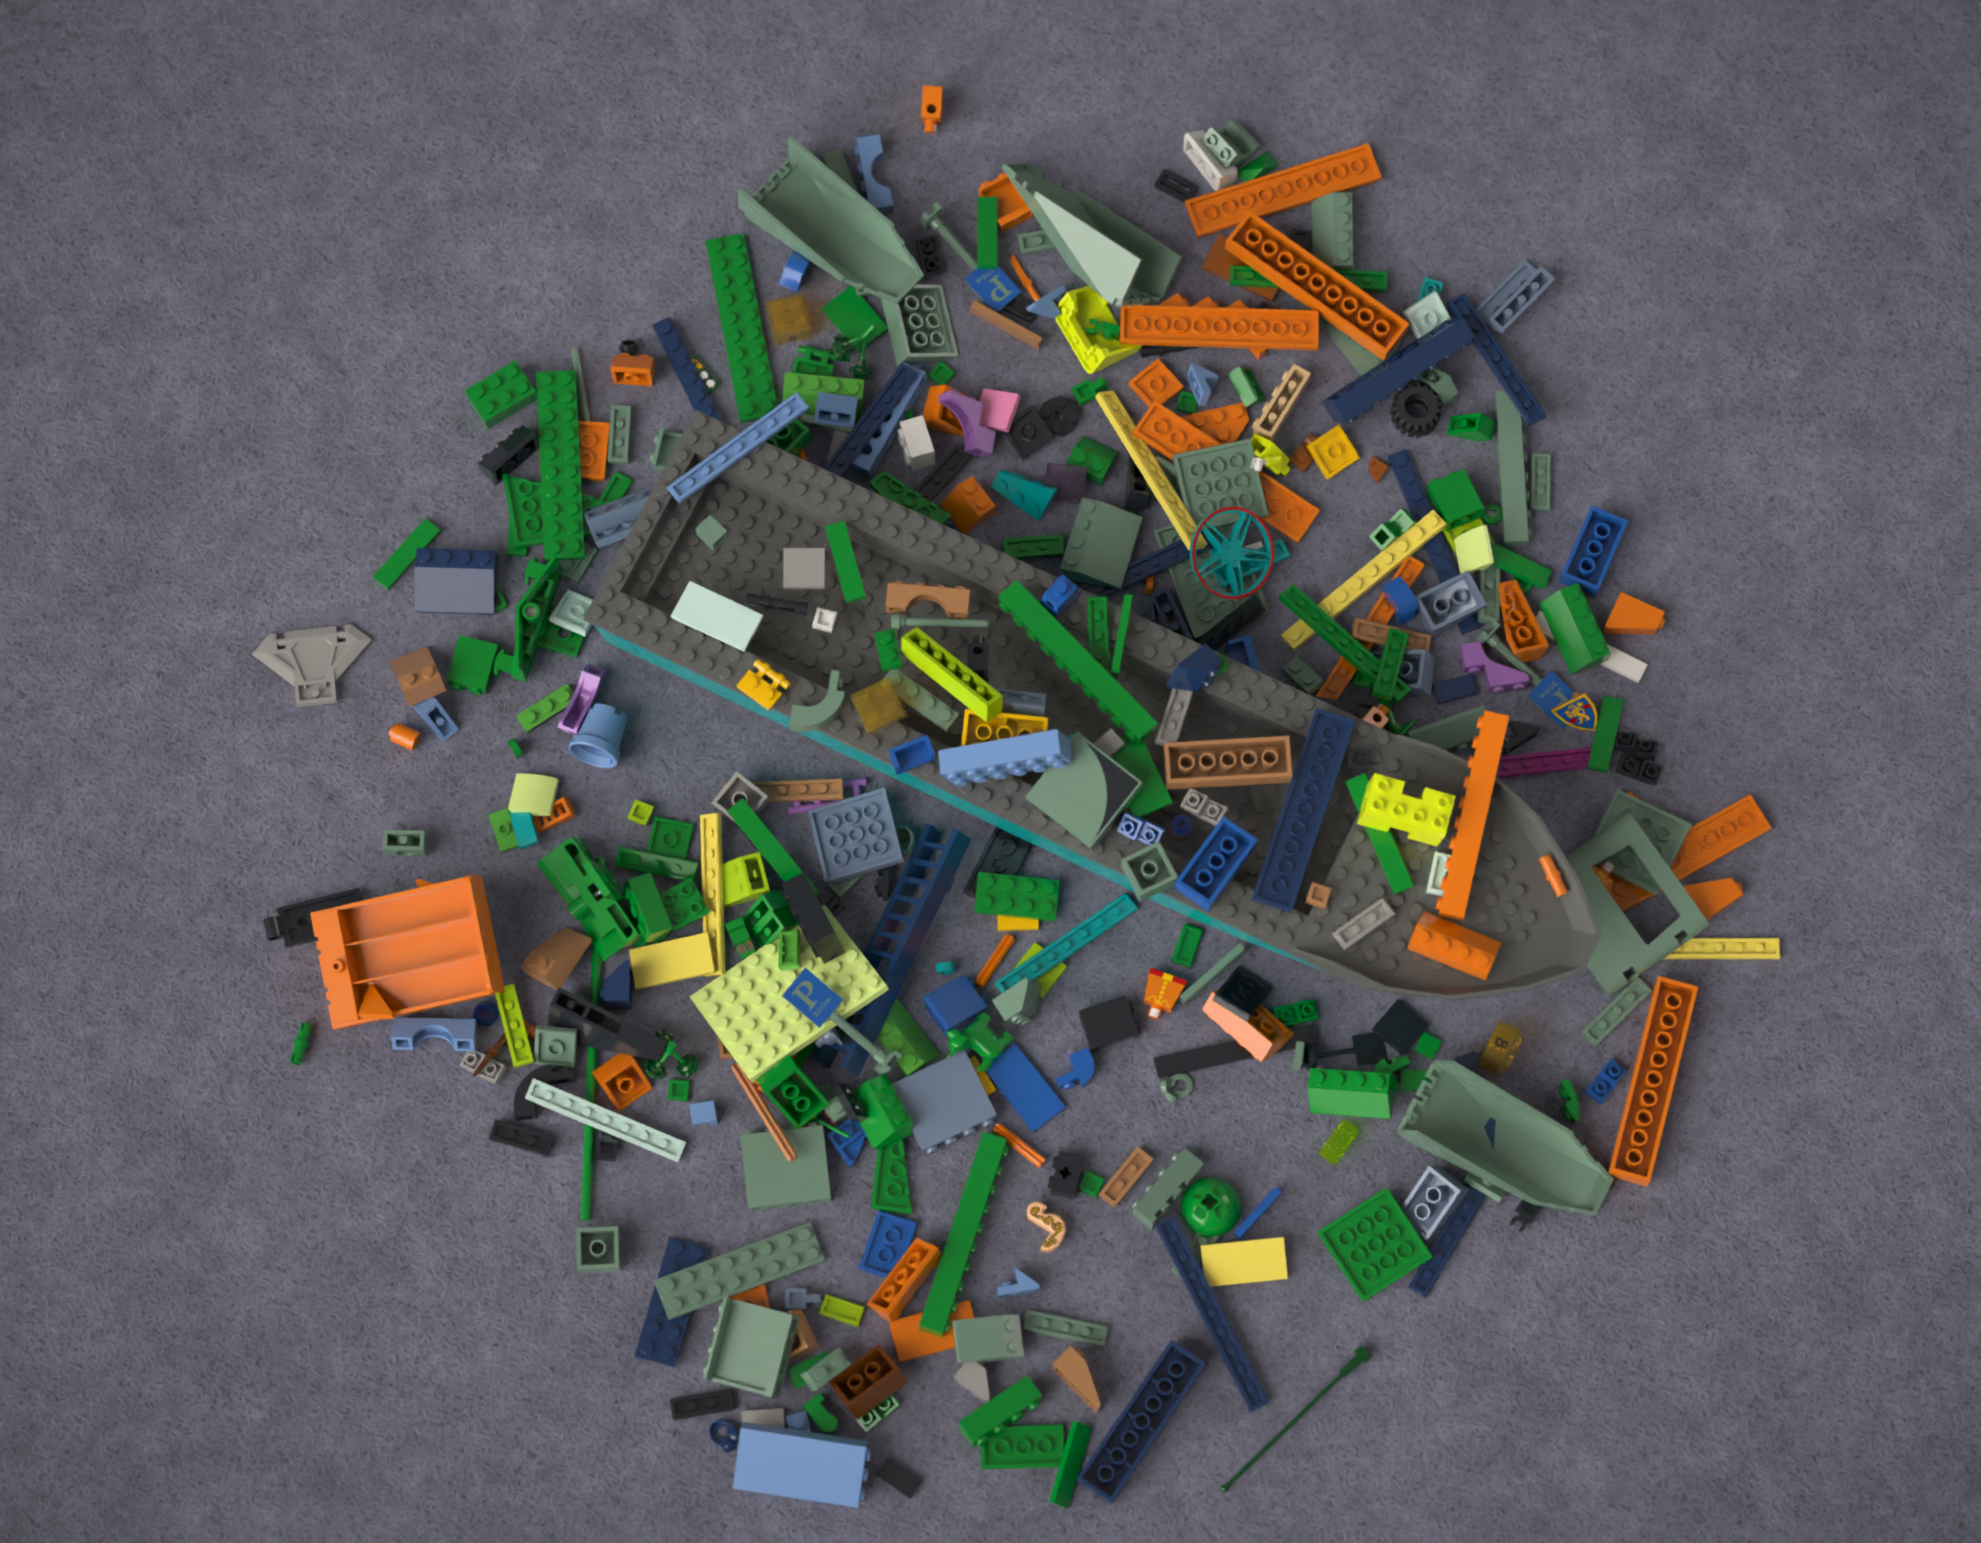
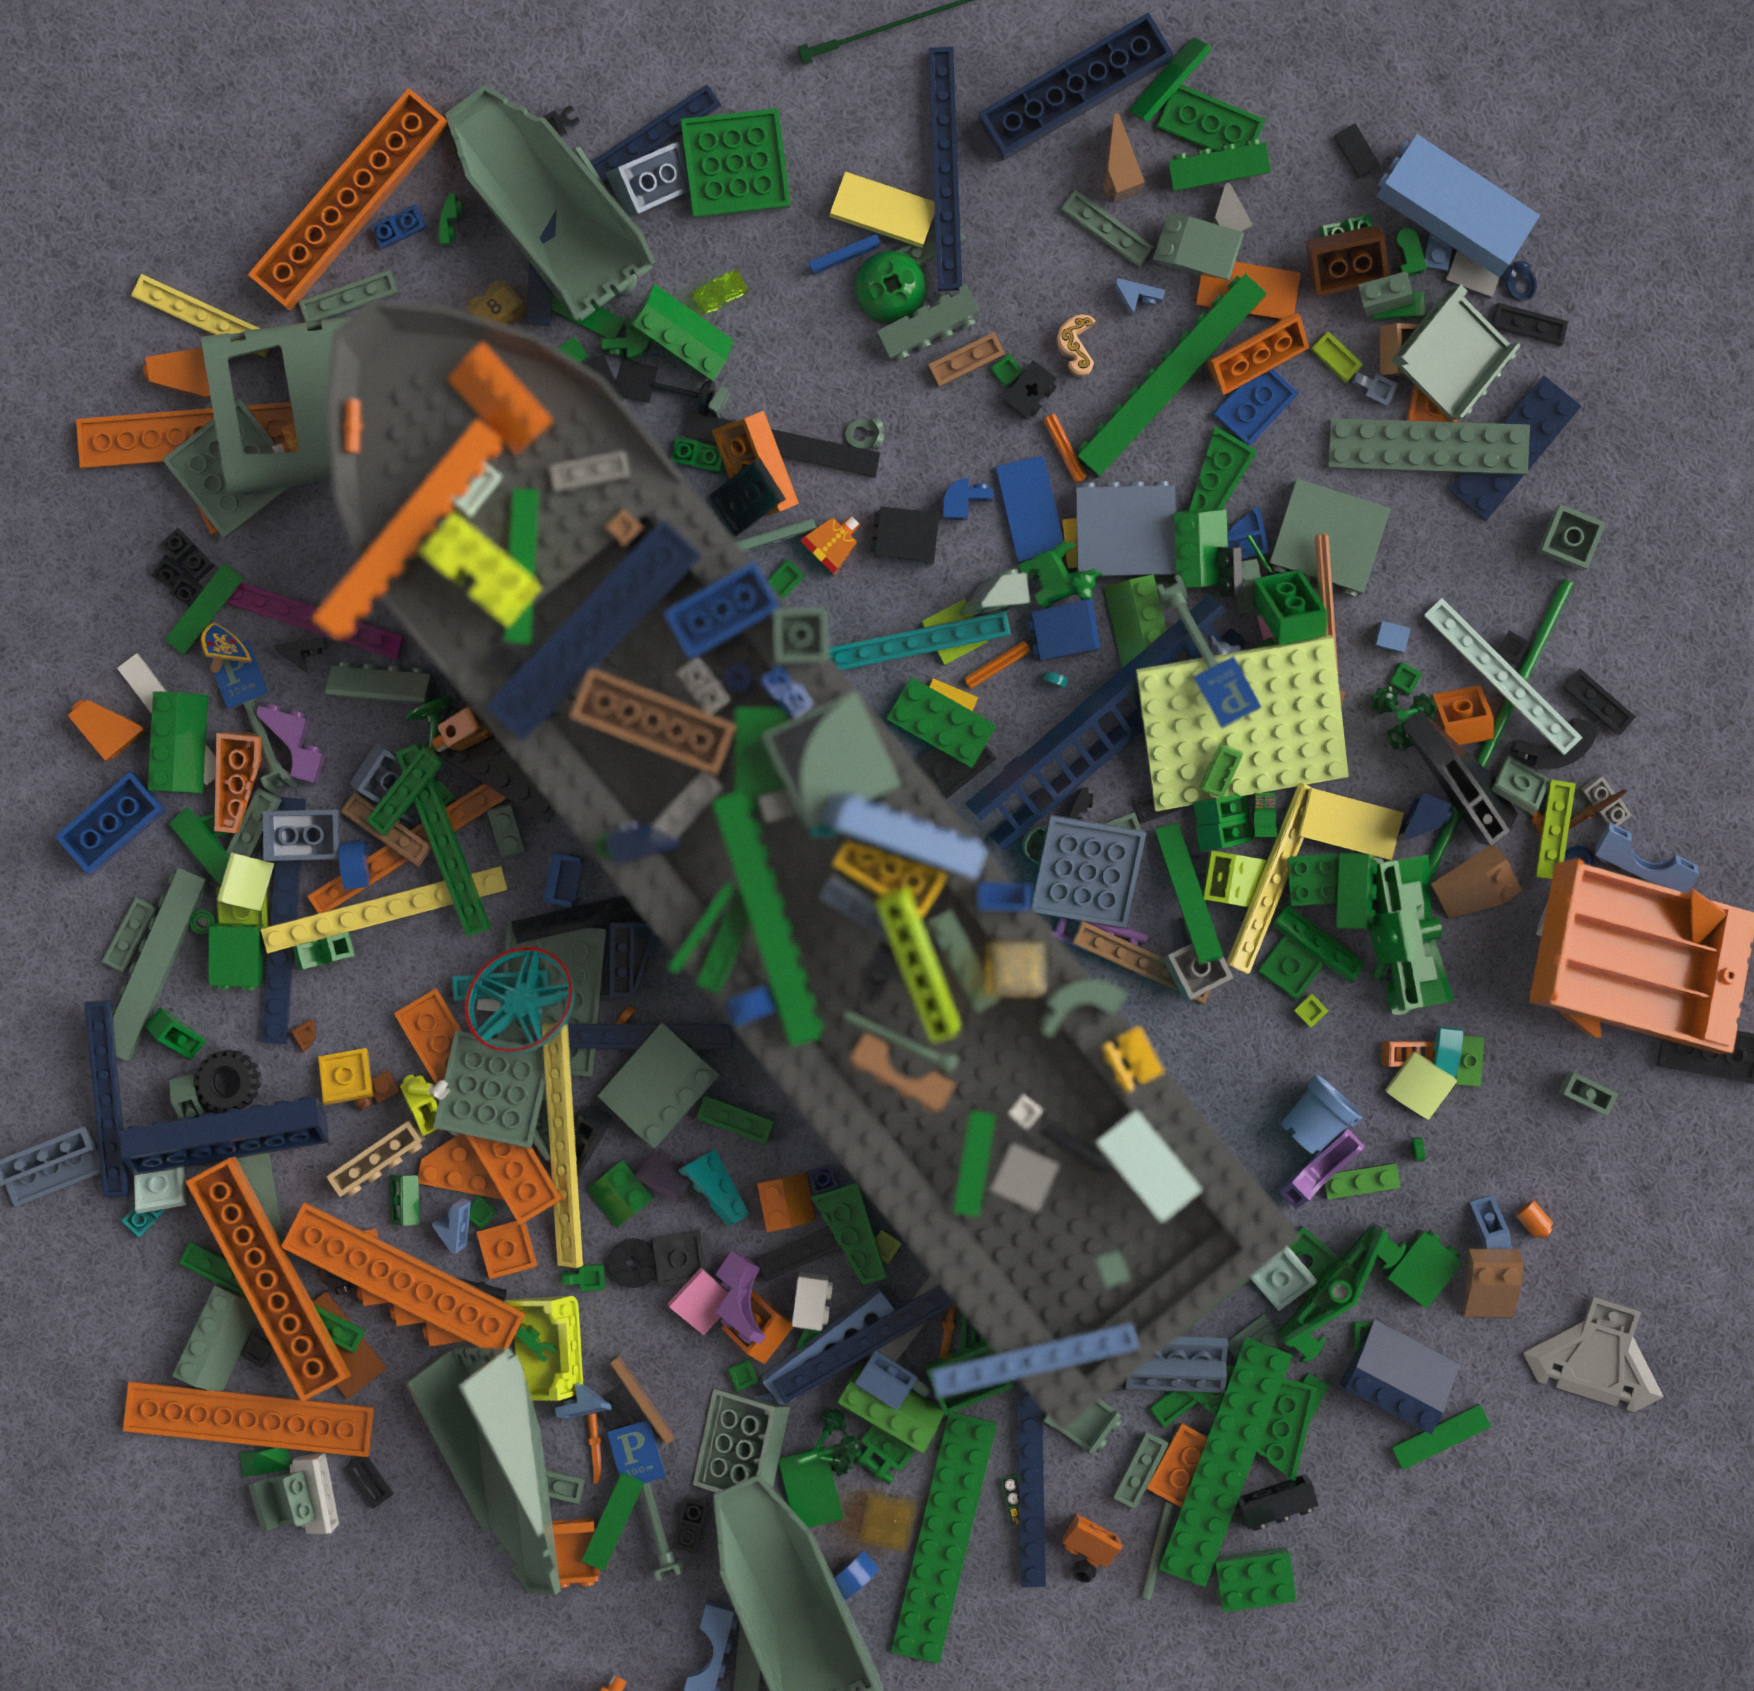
camera: 155 degrees left, 15 degrees up
black brick [782,872,846,964] -> none
green plate [874,629,902,672] -> none
dark blue tile [1432,674,1477,705] -> none

